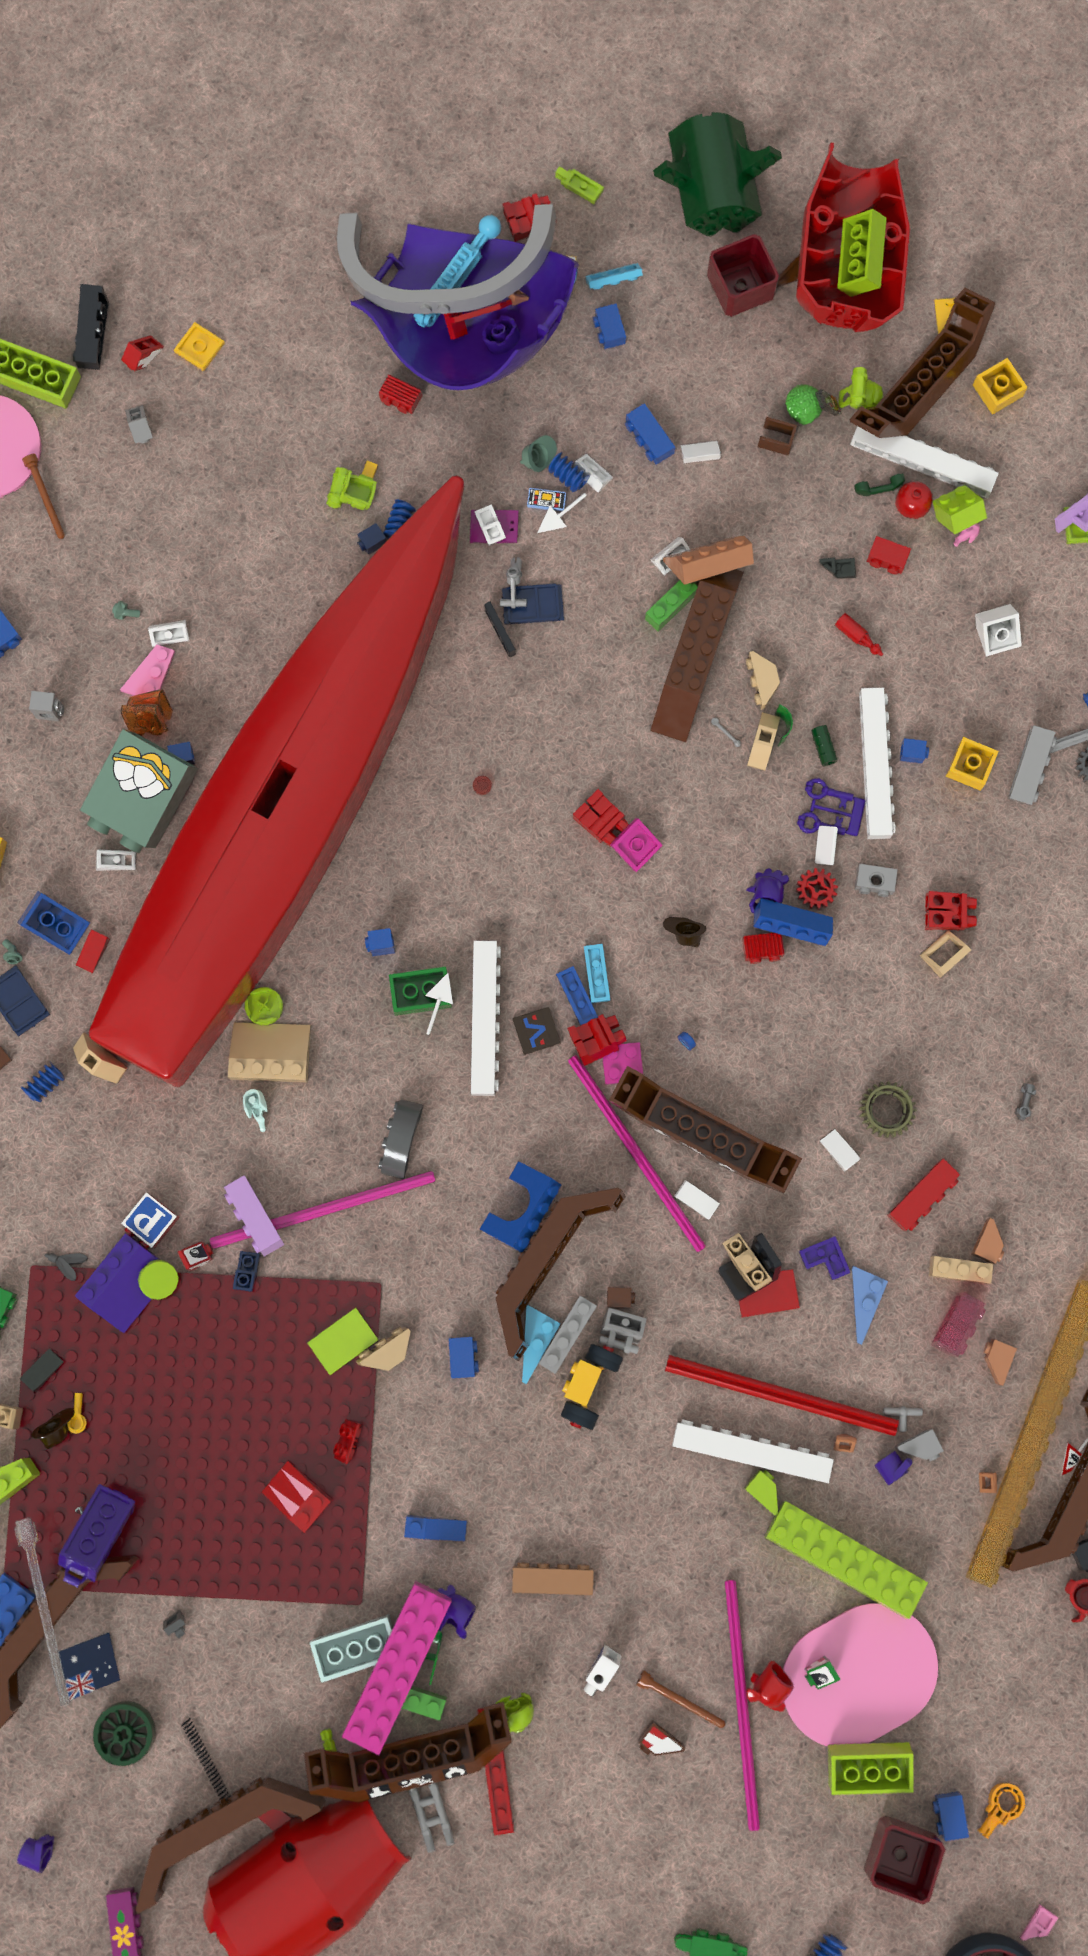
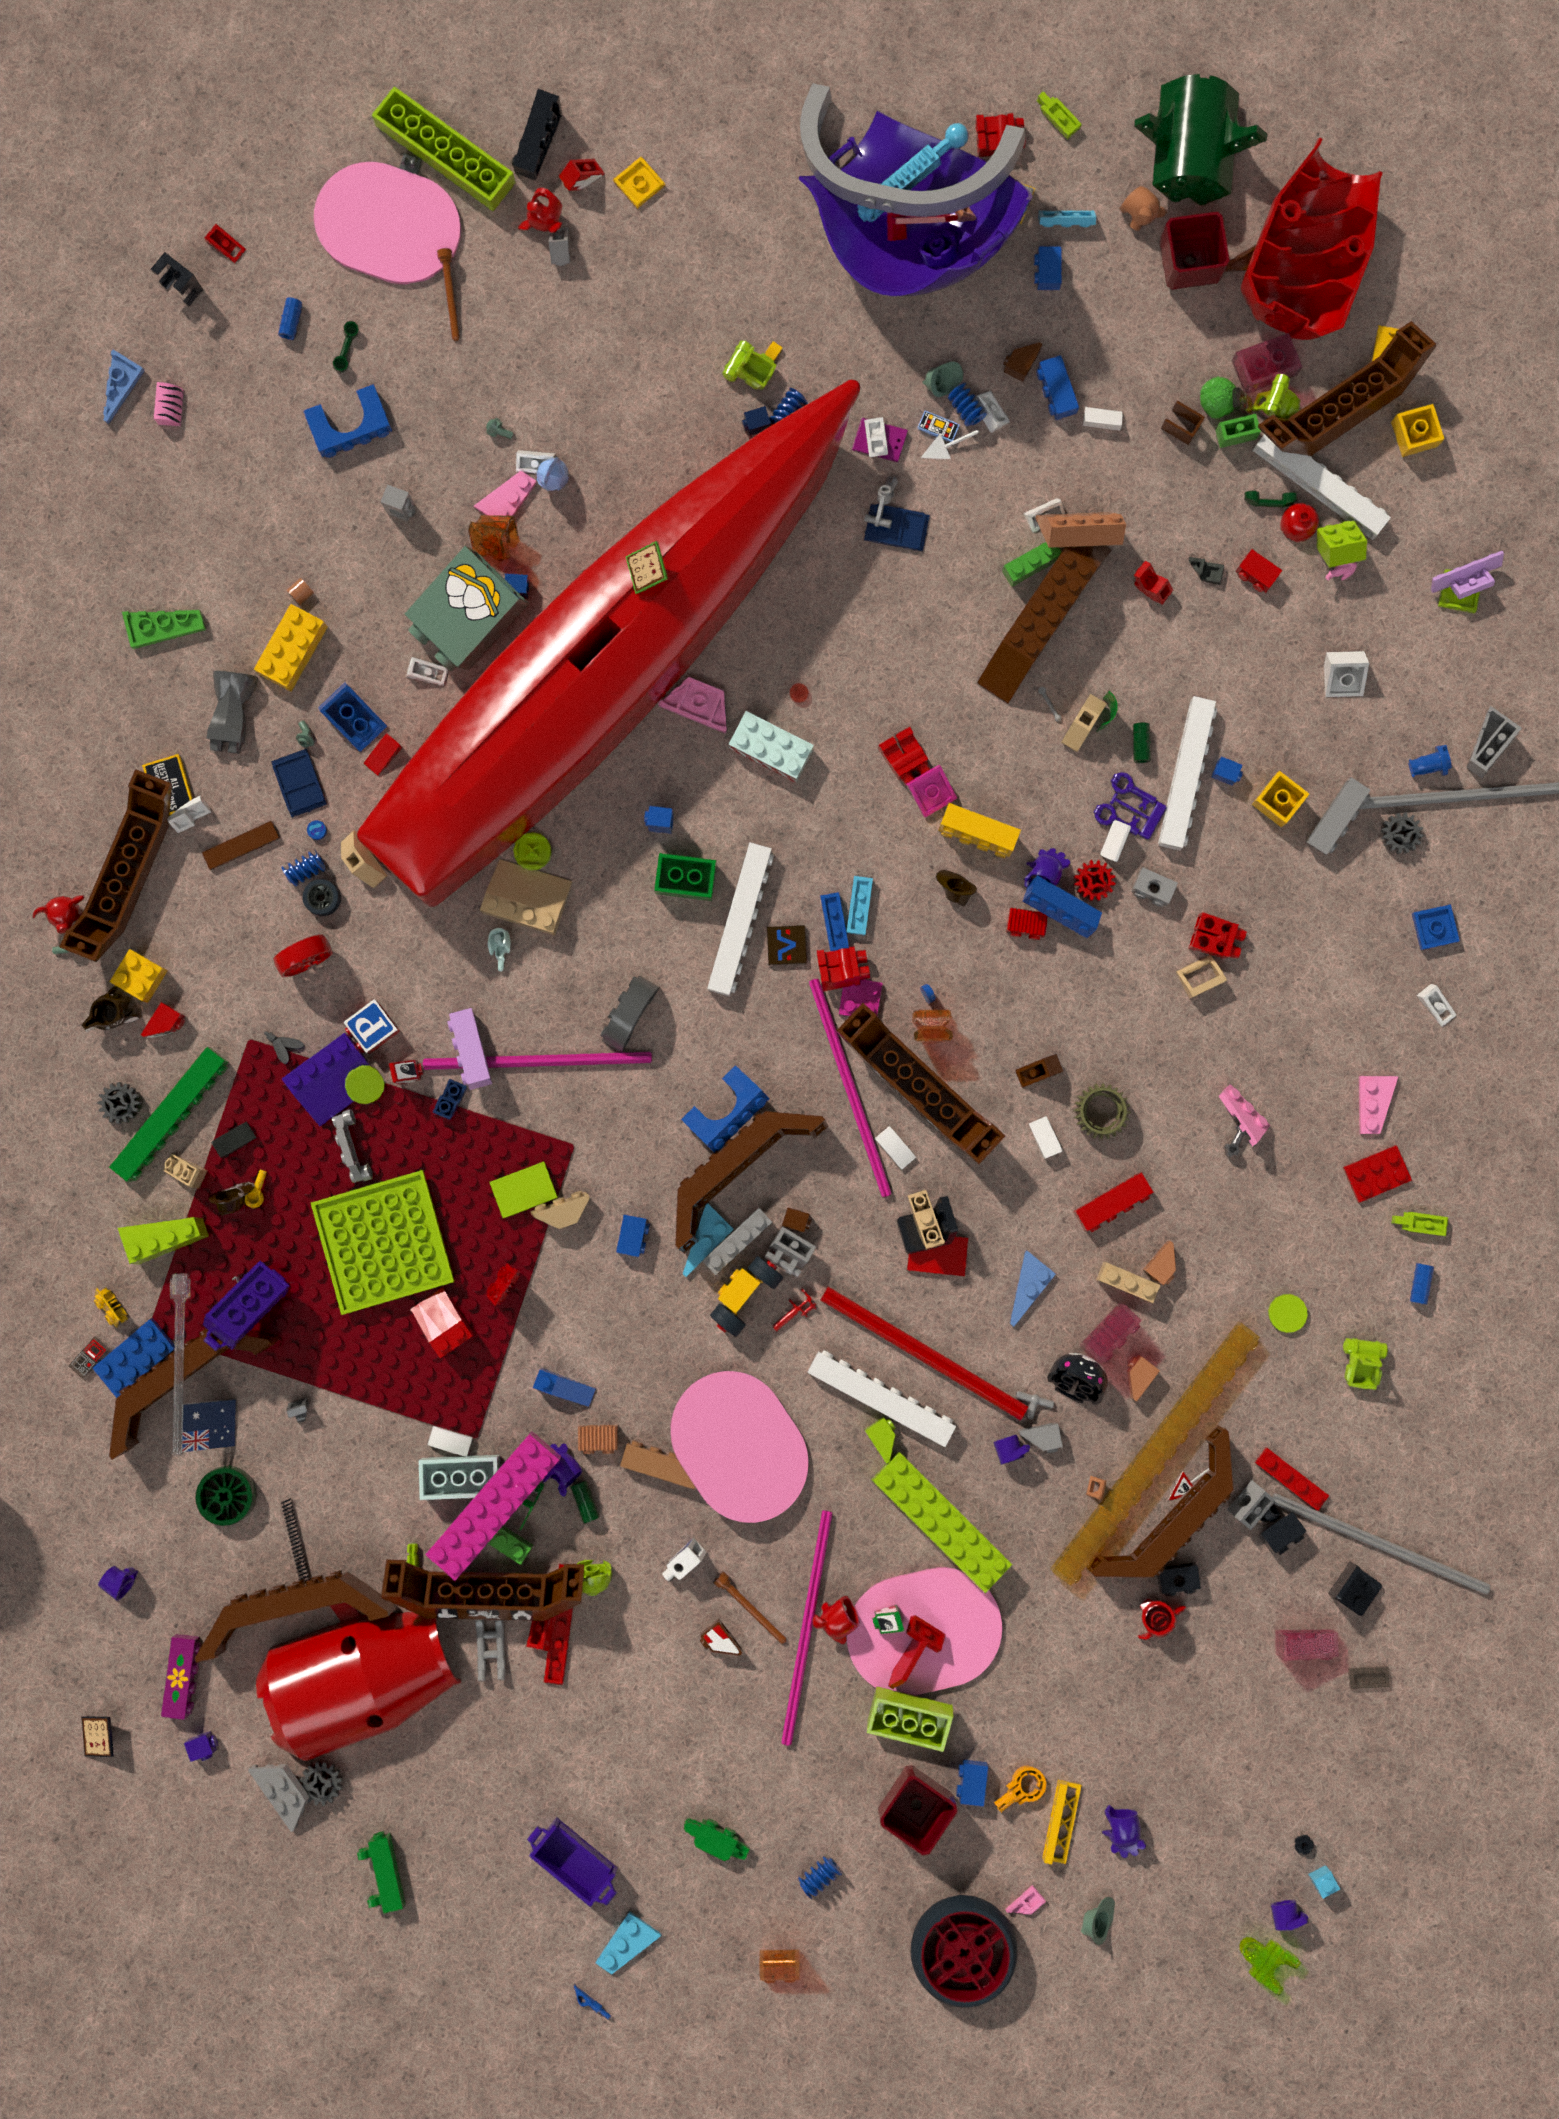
camera: 15 degrees right, 5 degrees up
red brick [379,374,422,414] -> none
white piece [425,973,453,1035] -> none
black tile [484,602,516,657] -> none
tan slope [746,651,780,710] -> none
dark purple plate [799,1236,851,1280] -> none
red wheel [834,613,883,656] -> none
nougat slope [834,1434,857,1453] -> none
lime brick [838,209,886,297] -> none
none -> red piece [273,934,333,978]
none -> wheel [303,879,341,916]
none -> blue tile [307,820,327,840]
none -> lime plate [311,1170,455,1315]
none -> light grey plate [332,1109,373,1183]
none -> white slope [428,1426,472,1457]
none -> red piece [518,187,563,233]
none -> red slope [526,1617,553,1652]
none -> light blue helmet [536,457,569,491]
none -> dark green axle [570,1480,600,1524]
none -> nougat brick [578,1425,618,1454]
none -> piece [626,541,668,594]
none -> bright pink wing [658,677,727,734]
none -> bright pink tile [670,1371,808,1523]
none -> light aqua brick [729,711,814,783]
none -> red piece [772,1288,817,1332]
none -> red piece [888,1615,946,1689]
none -> clear orange piece [912,1010,953,1044]
none -> yellow brick [938,803,1021,858]
none -> reddish brown slope [1003,342,1043,382]
none -> reddish brown slope [1015,1054,1064,1088]
none -> yellow fence [1042,1779,1082,1865]
none -> black cylinder [1047,1353,1108,1405]
none -> nougat piece [1119,186,1167,231]
none -> red brick [1134,561,1174,605]
none -> bright green brick [1215,414,1261,448]
none -> bright pink wing [1219,1084,1270,1146]
none -> clear pink brick [1232,333,1302,395]

